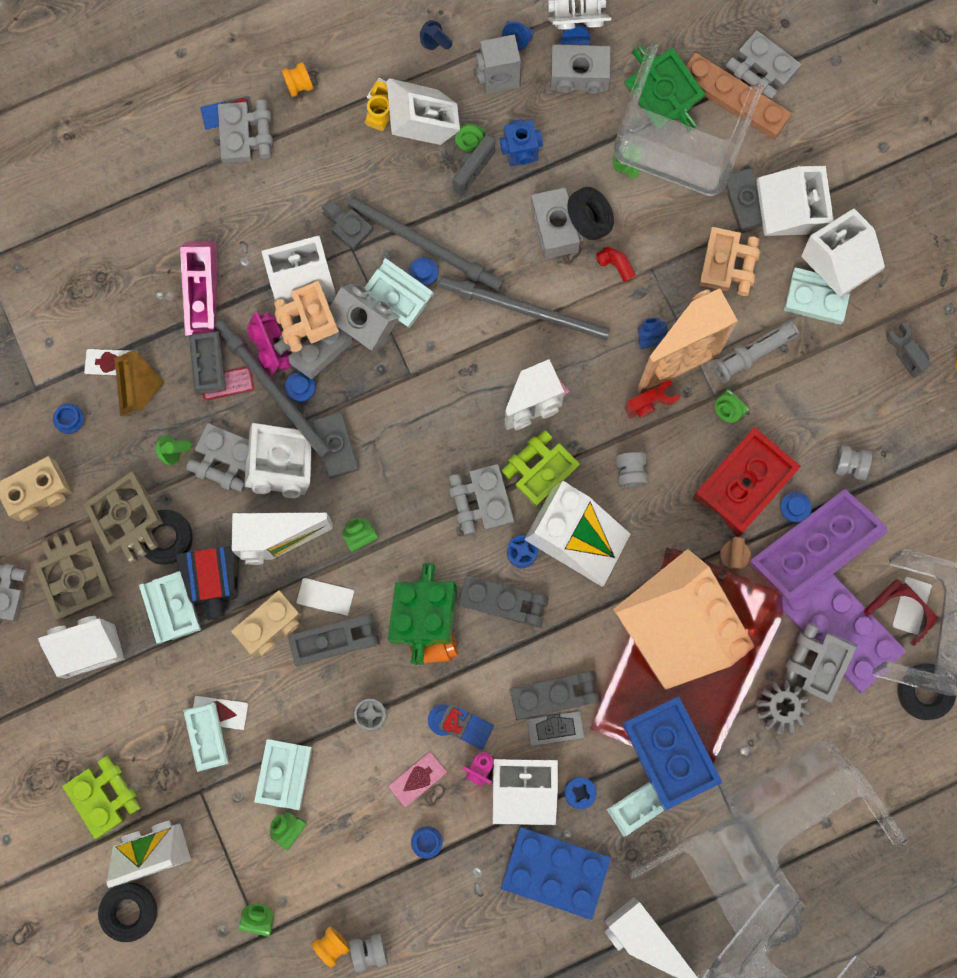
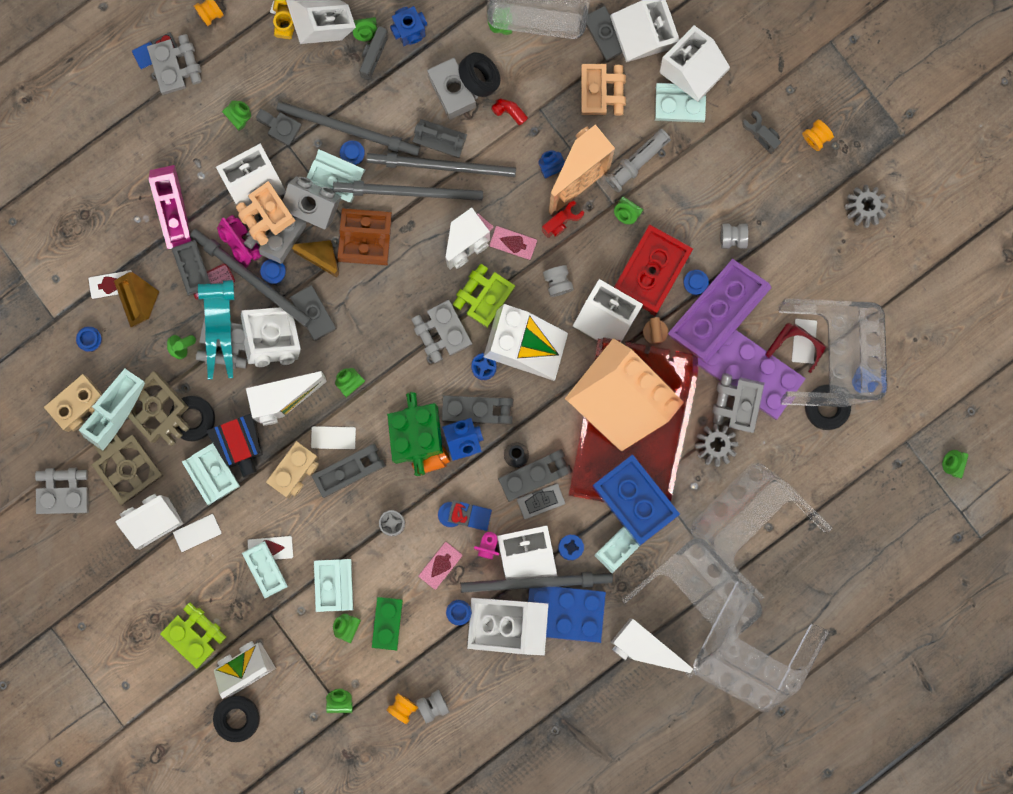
camera: 15 degrees left, 5 degrees up
none -> light aqua slope [79,369,145,451]
none -> white sticker [173,514,221,552]
none -> teal flag [198,280,234,380]
none -> bright green plate [222,101,251,131]
none -> pearl gold slope [292,240,339,278]
none -> dark grey bar [333,180,483,201]
none -> dark orange slope [337,208,392,266]
none -> green plate [372,597,403,651]
none -> dark grey hinge [412,119,467,158]
none -> blue brick [442,418,484,461]
none -> dark grey bar [460,572,613,593]
none -> white slope [467,598,548,655]
none -> clear pink sticker [490,226,537,260]
none -> black cone [504,442,529,468]
none -> white slope [573,279,643,346]

